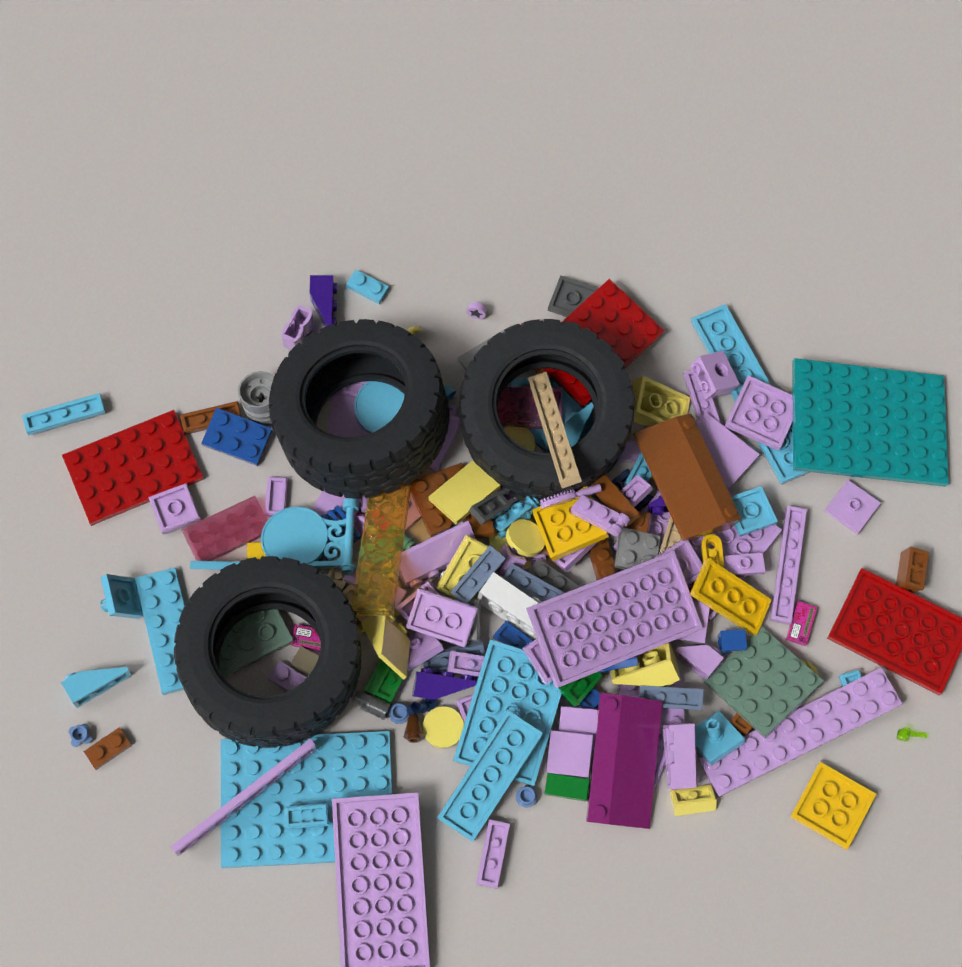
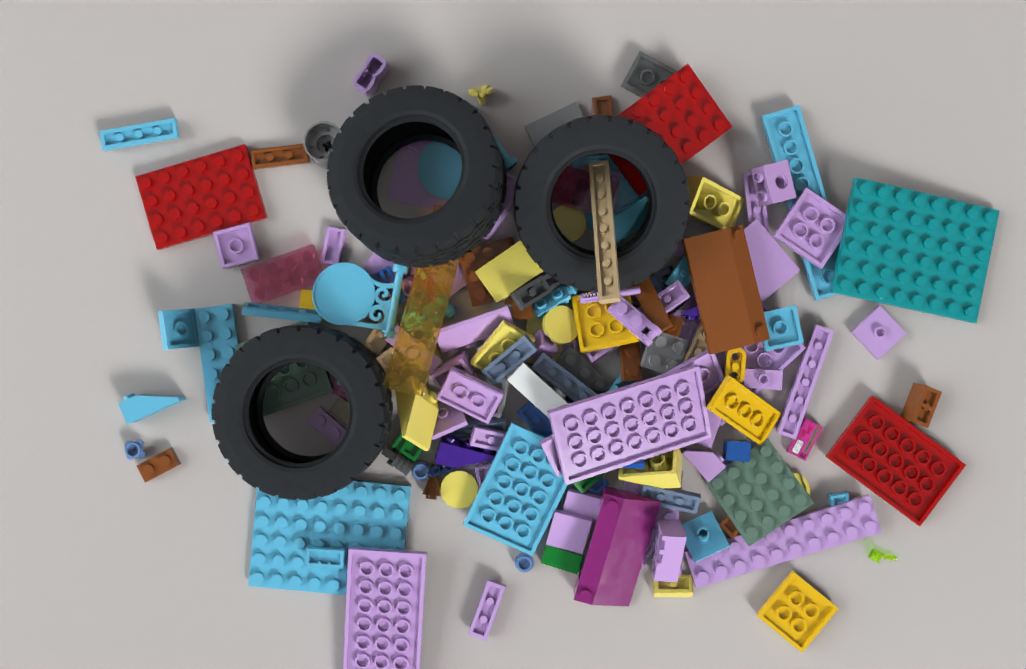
camera: 10 degrees right, 20 degrees up
lavender tile [171,739,316,856] -> none
blue plate [201,408,272,466] -> none
dark purple slope [309,275,338,327] -> none
medium azure plate [346,269,389,304] -> none
medium azure plate [437,710,543,842] -> none
lavender tile [467,302,487,319] -> none

